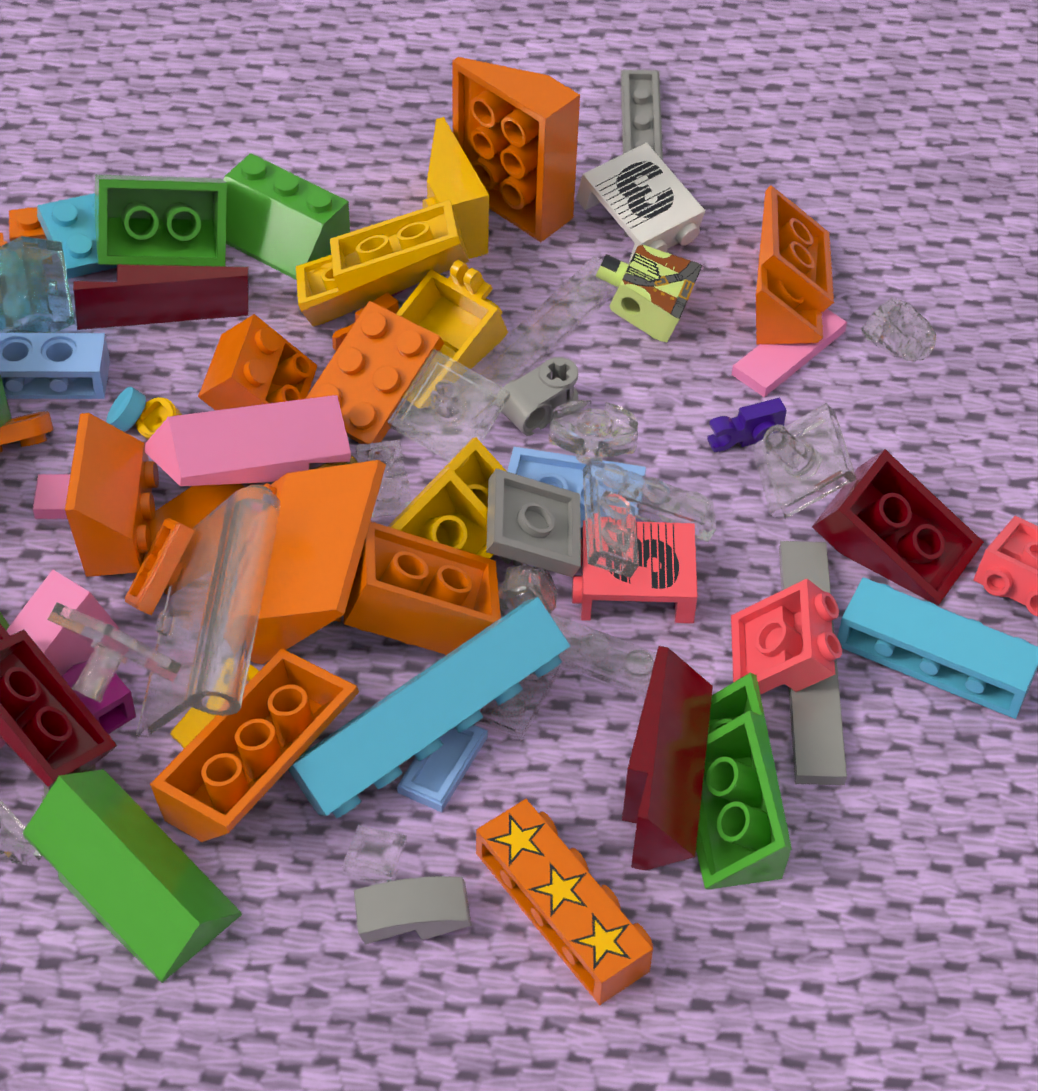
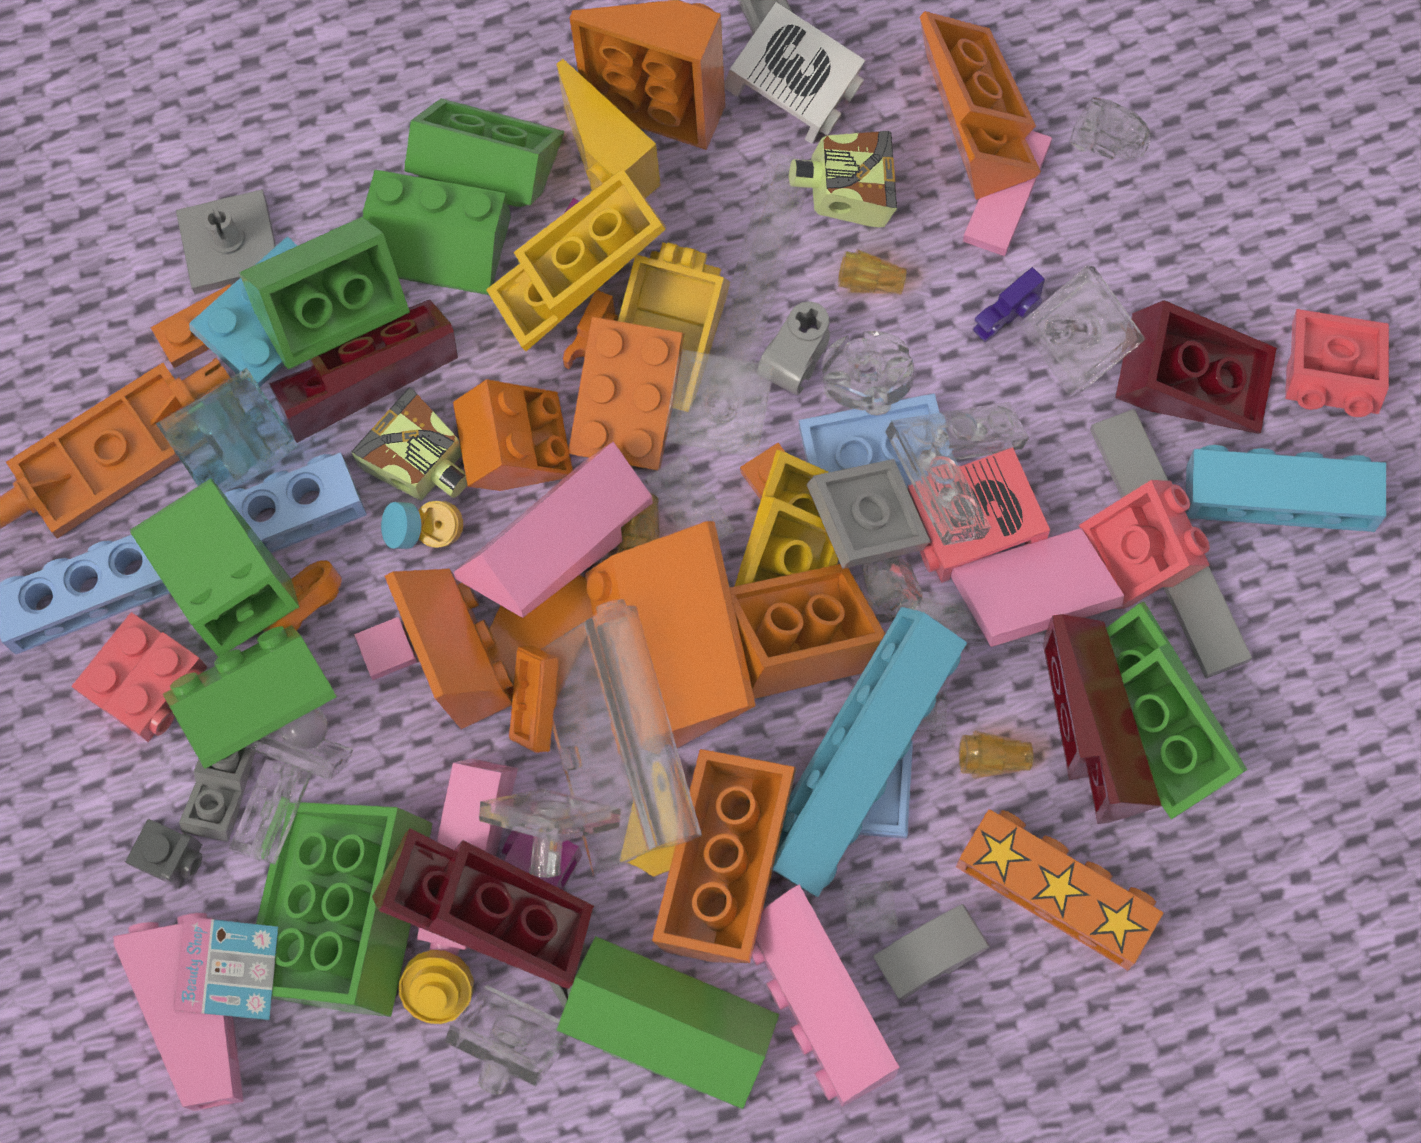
camera: 15 degrees left, 20 degrees up
none -> light grey tile [176,189,276,294]
none -> torso [351,387,467,501]
none -> bright green slope [404,98,565,207]
none -> bright pink slope [751,885,900,1107]
none -> clear yellow cone [838,249,907,295]
none -> bright pink tile [951,528,1124,647]
none -> clear yellow cone [959,730,1033,779]

